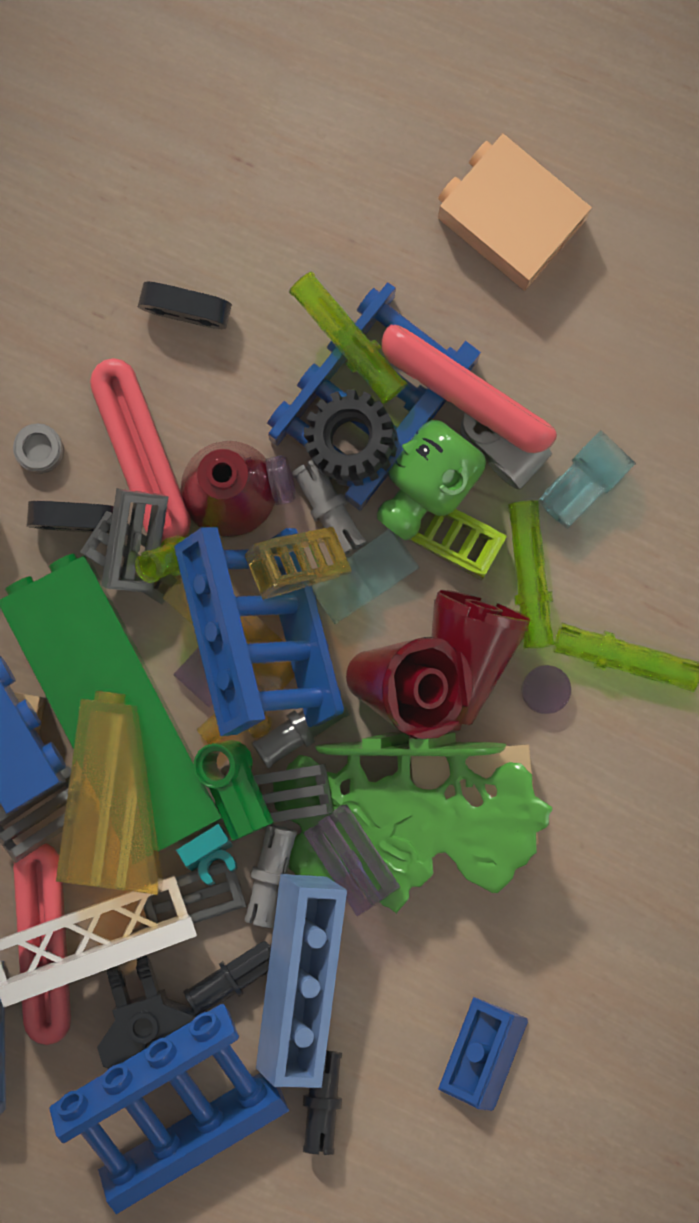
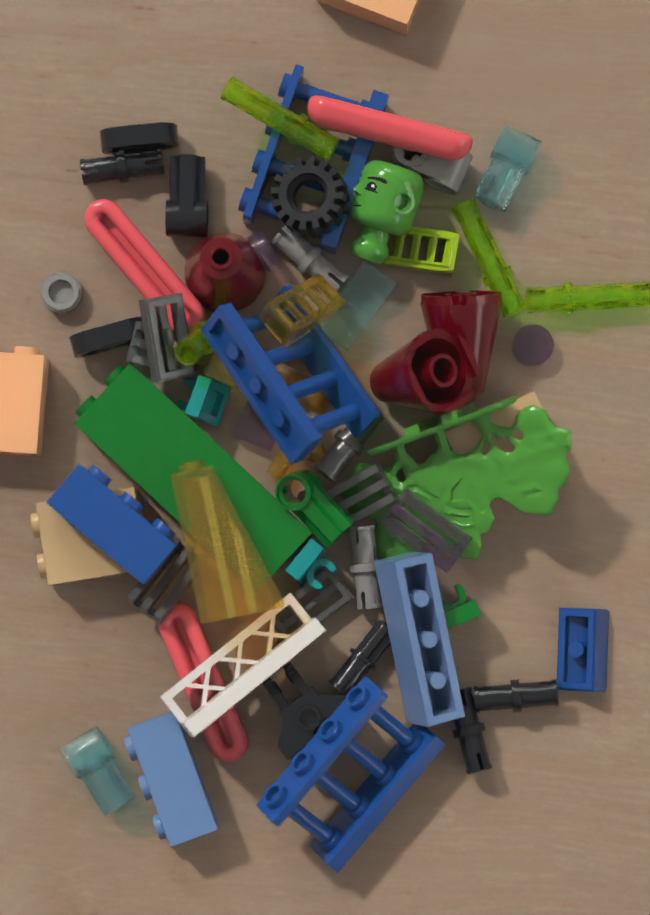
camera: 20 degrees left, 0 degrees up
none -> black pin [80,148,165,186]
none -> black piece [165,154,208,237]
none -> teal tile [177,375,232,428]
none -> green tile [440,583,482,629]
none -> black pin [474,679,559,713]

